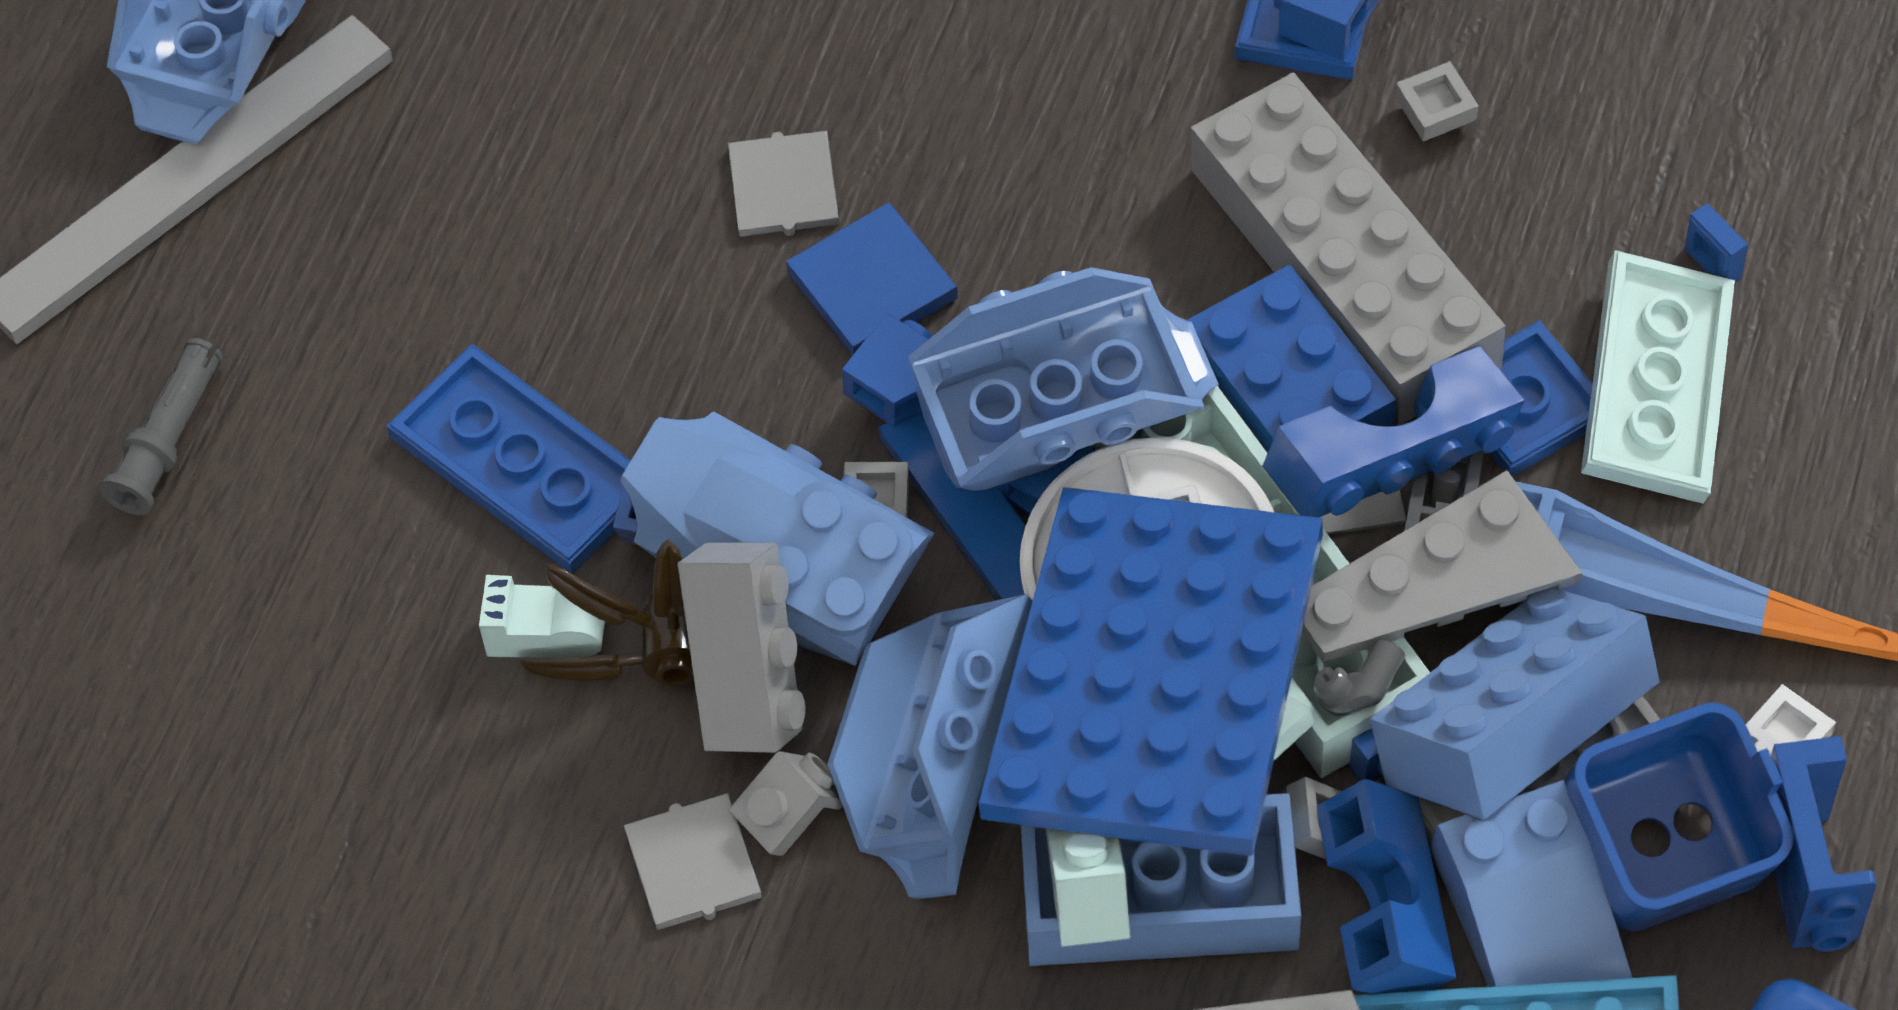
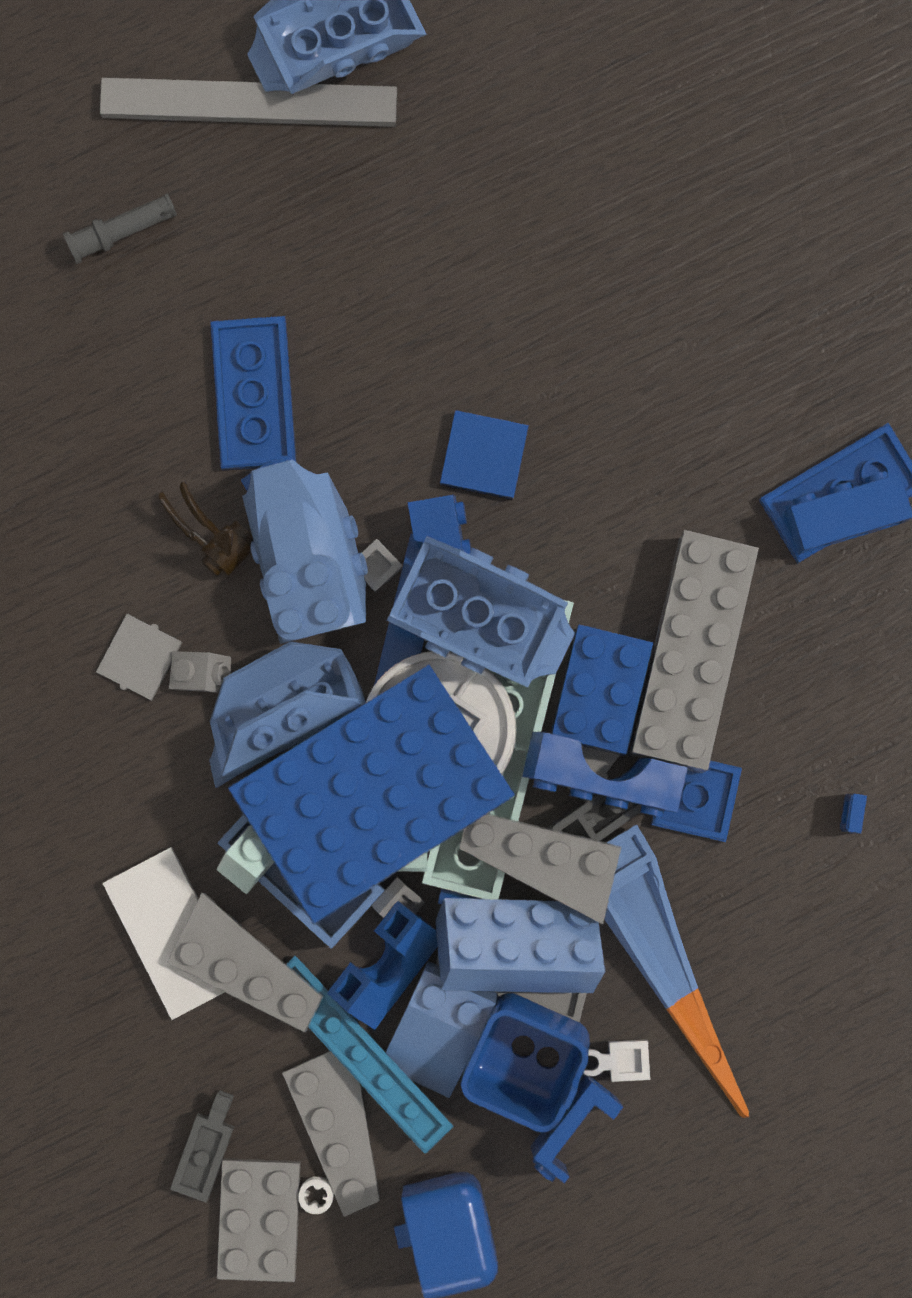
camera: 40 degrees right, 25 degrees up
light aqua leg [479,575,605,658] -> none
light grey brick [678,543,805,753] -> none
light grey piece [728,131,839,237] -> none
dark grey arm [1313,640,1405,714] -> none
light grey plate [1395,61,1479,141] -> none
light aqua tile [1581,250,1735,504] -> none

